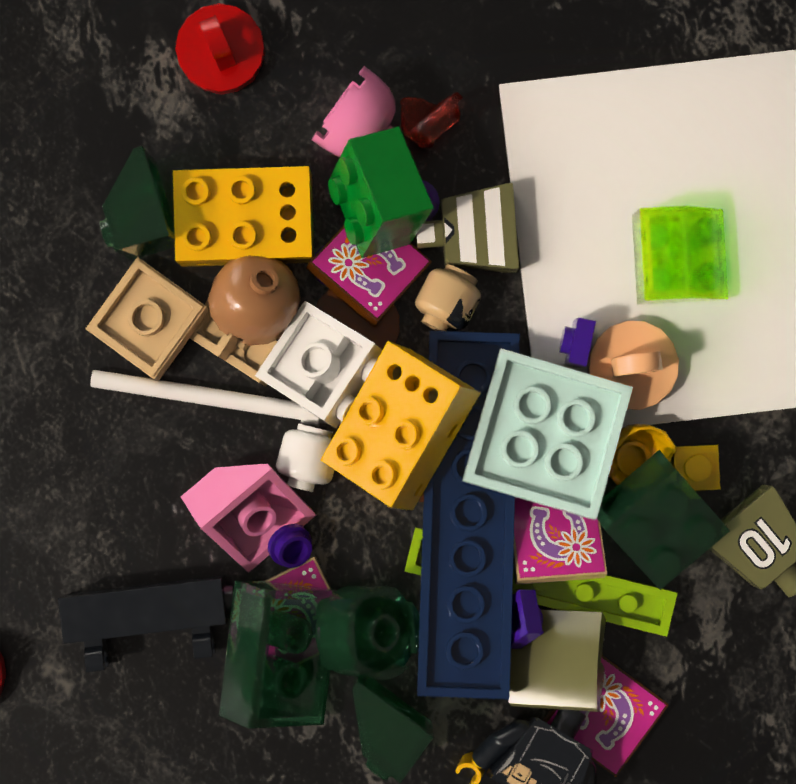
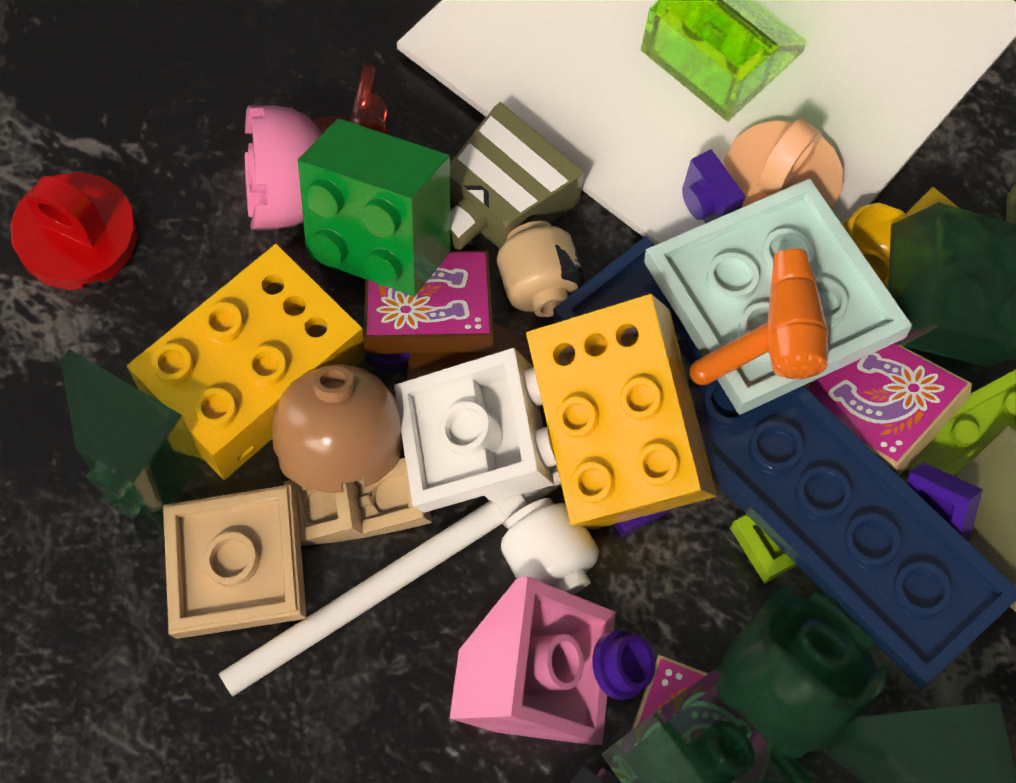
camera: 50 degrees left, 20 degrees down
none -> orange piece [690,249,829,385]

